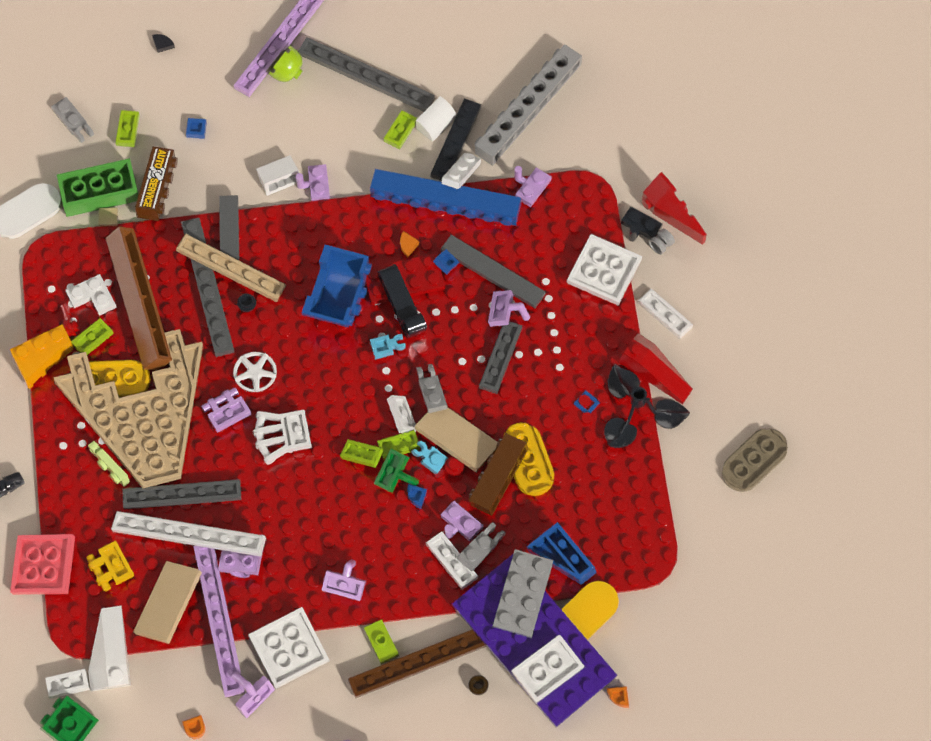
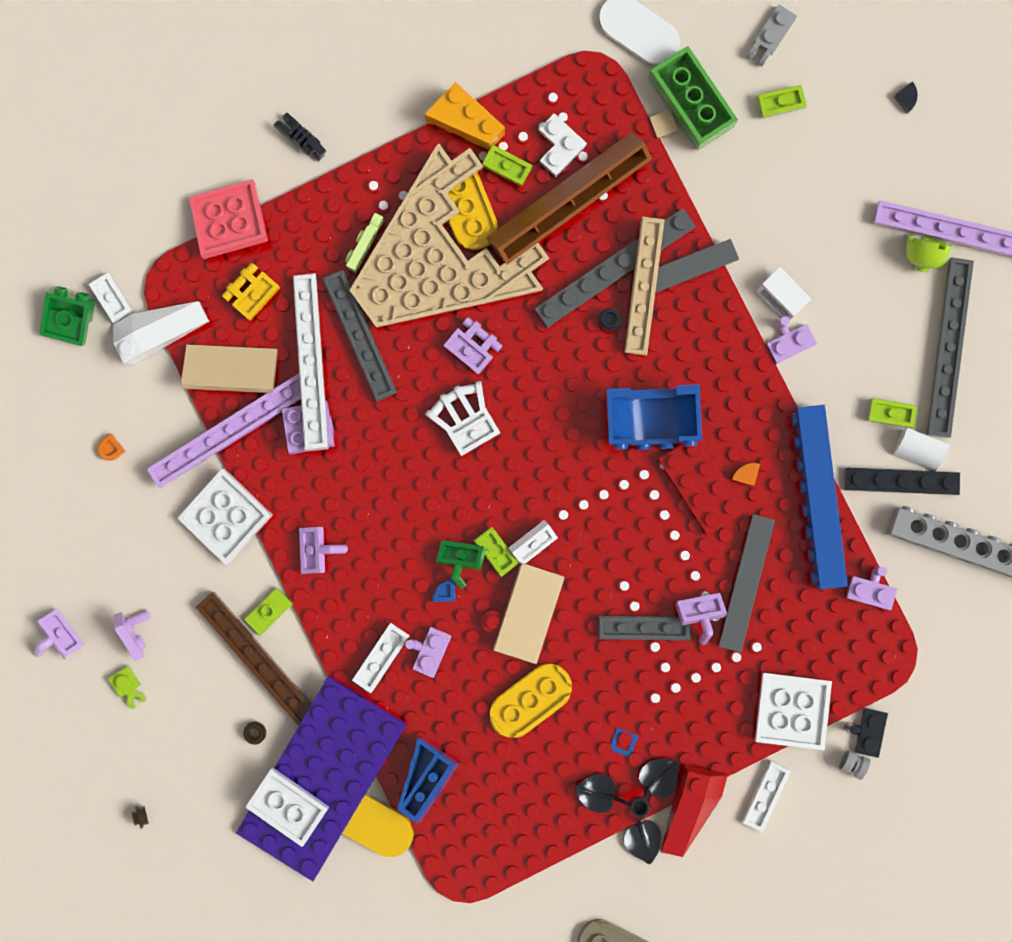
camera: 70 degrees right, 20 degrees up
red plate [61,303,80,337] -> none
reddish brown brick [135,146,178,221] -> none
blue tile [186,118,207,139] -> none
lavender plate [232,672,275,718] -> none
white wheel [233,352,277,392] -> none
lime plate [340,439,383,468] -> none
medium azure plate [370,334,406,359] -> none
black beam [377,264,427,339] -> none
medium azure plate [411,441,448,474] -> none
light grey hinge [416,364,447,413] -> none
blue tile [433,249,459,275] -> none
white plate [442,153,481,189] -> none
light grey hinge [457,522,505,571] -> none
reddish brown brick [468,433,529,516] -> none
light grey plate [493,549,553,638] -> none
orange tile [606,686,629,708] -> none
red wedge [642,172,707,245] -> none

